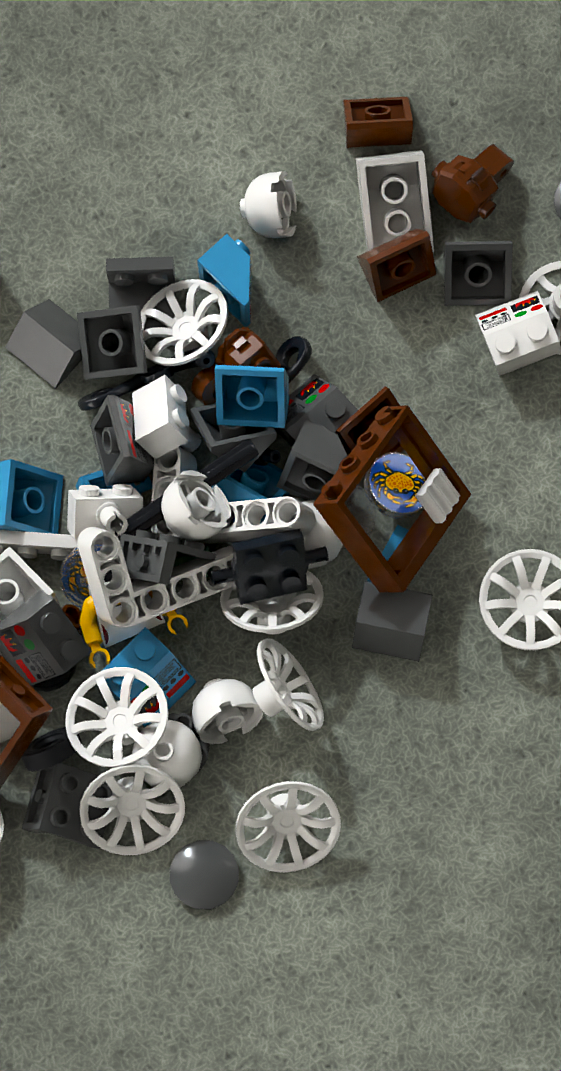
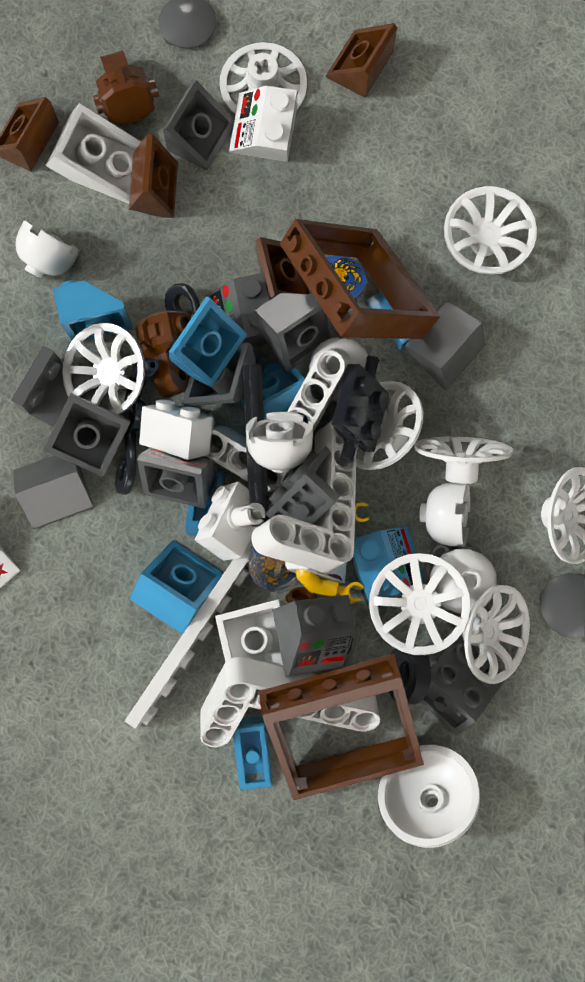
camera: 65 degrees left, 5 degrees up
white piece [415,468,460,523] -> none

